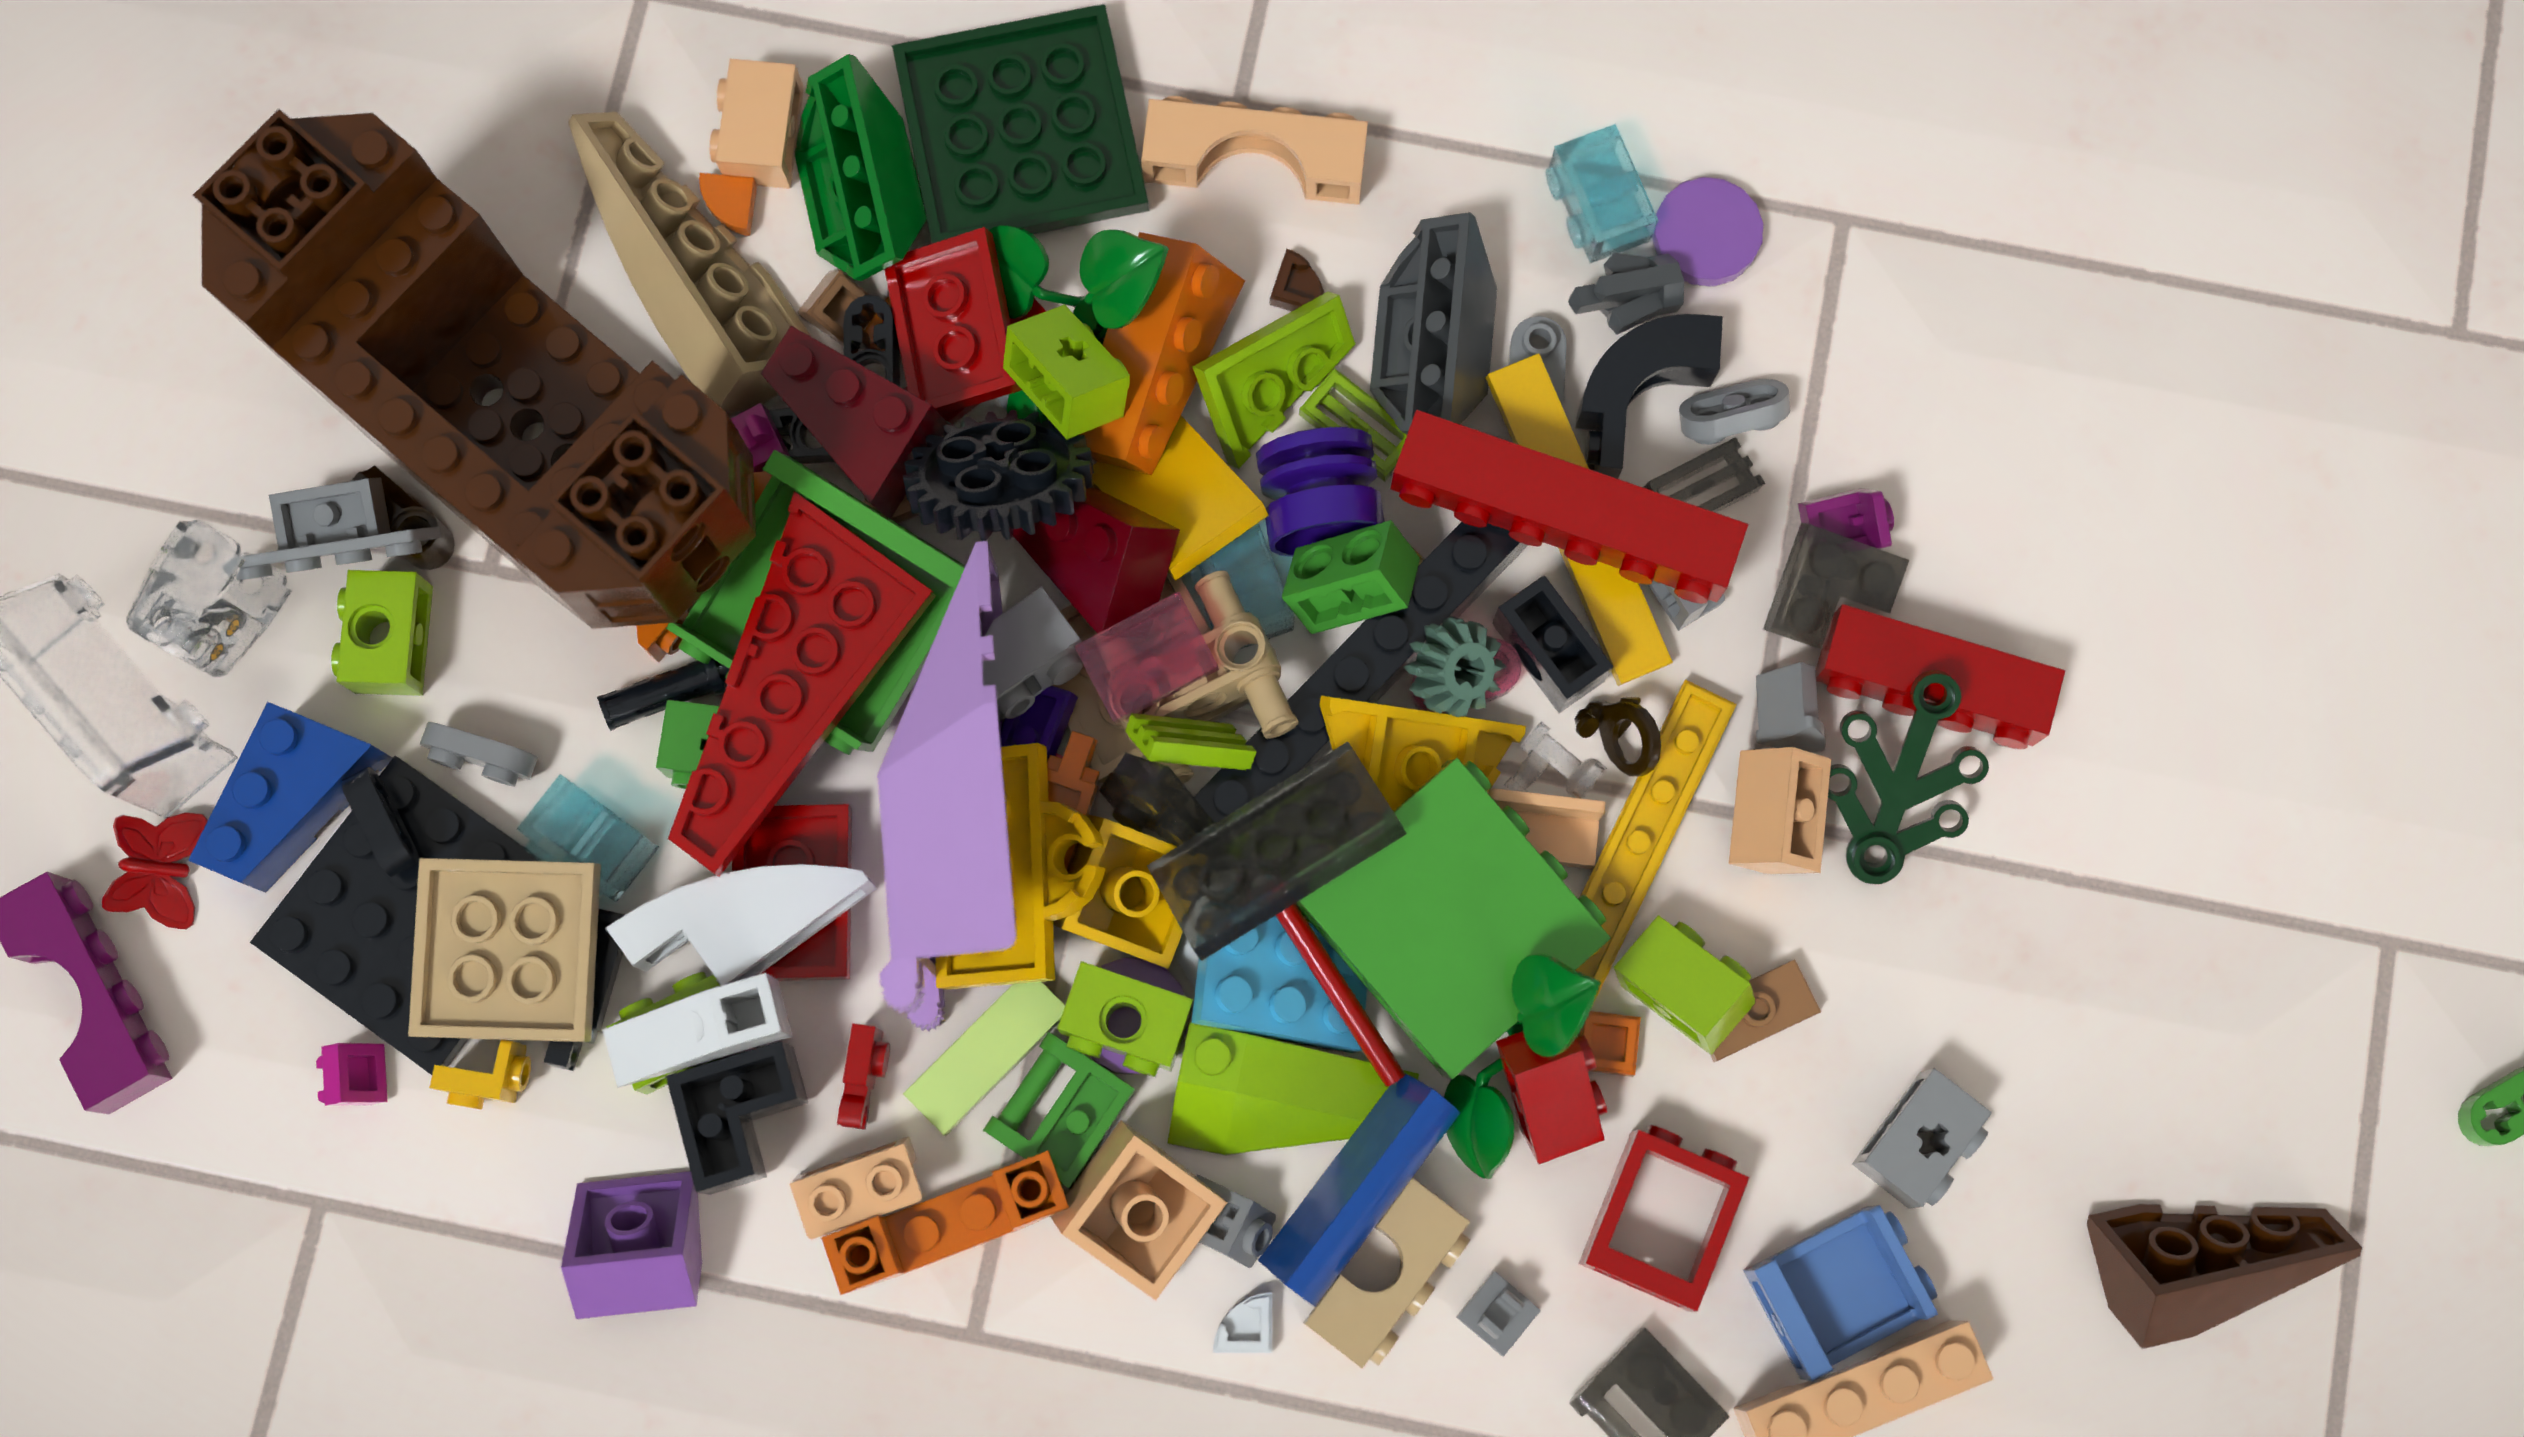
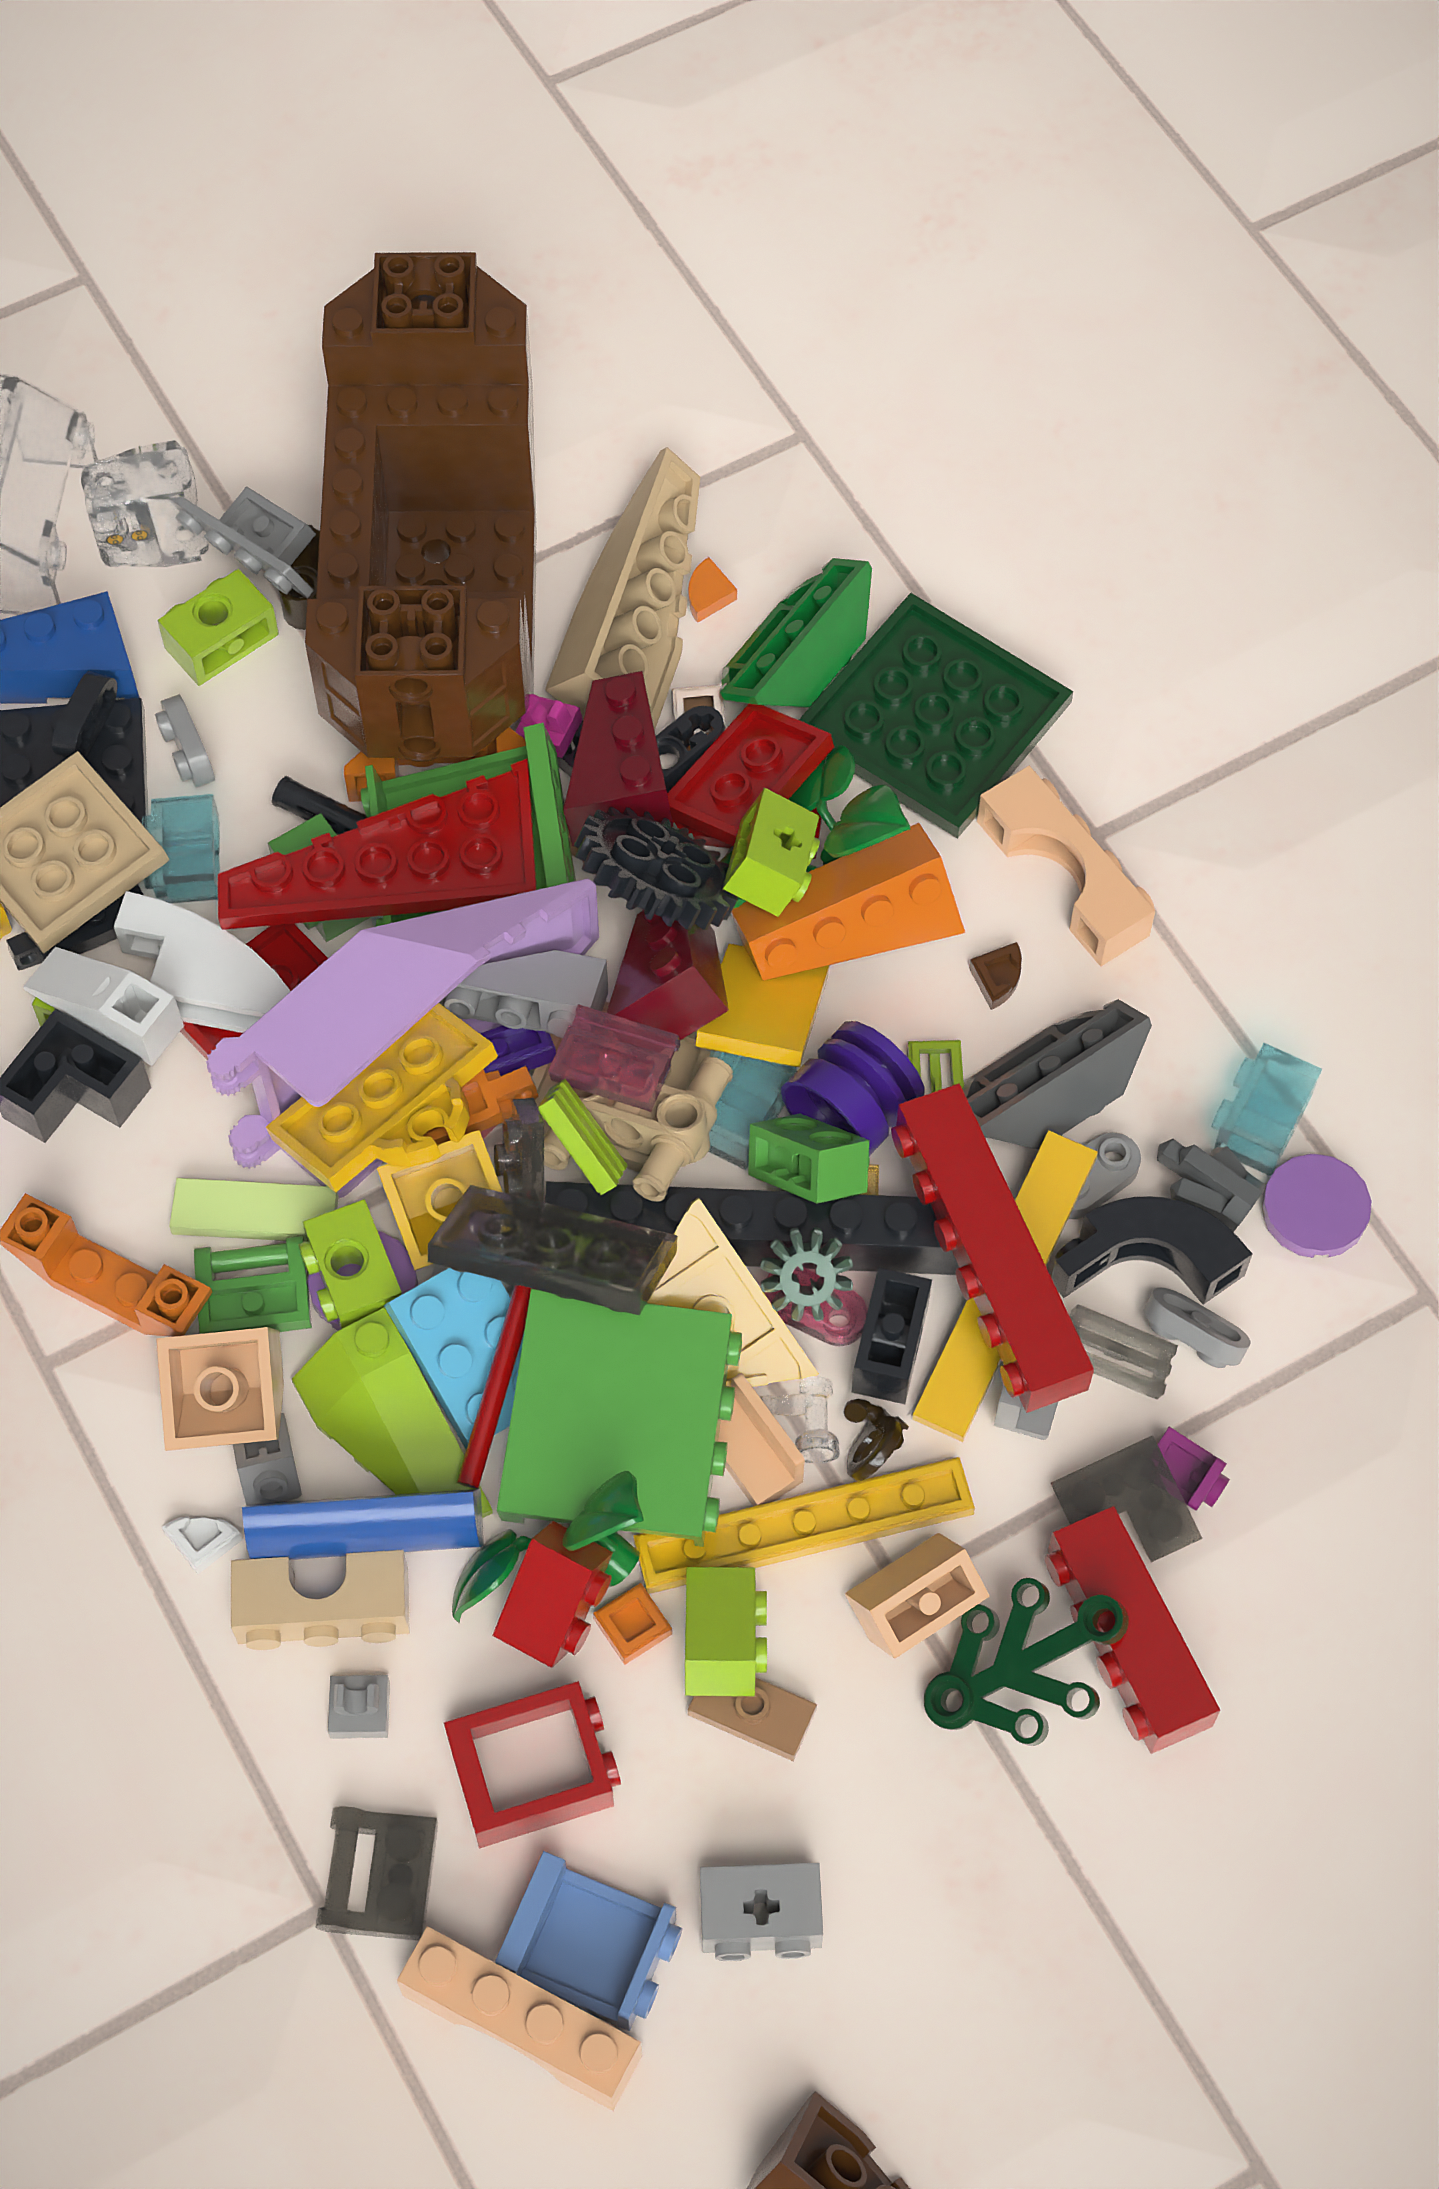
camera: 50 degrees right, 15 degrees down
light nougat brick [710,59,804,189] -> none
light nougat bracket [789,1137,923,1239] -> none
red plate [837,1023,890,1130] -> none
lime wing [1192,292,1356,469] -> none
light grey tile [1756,662,1826,752] -> none

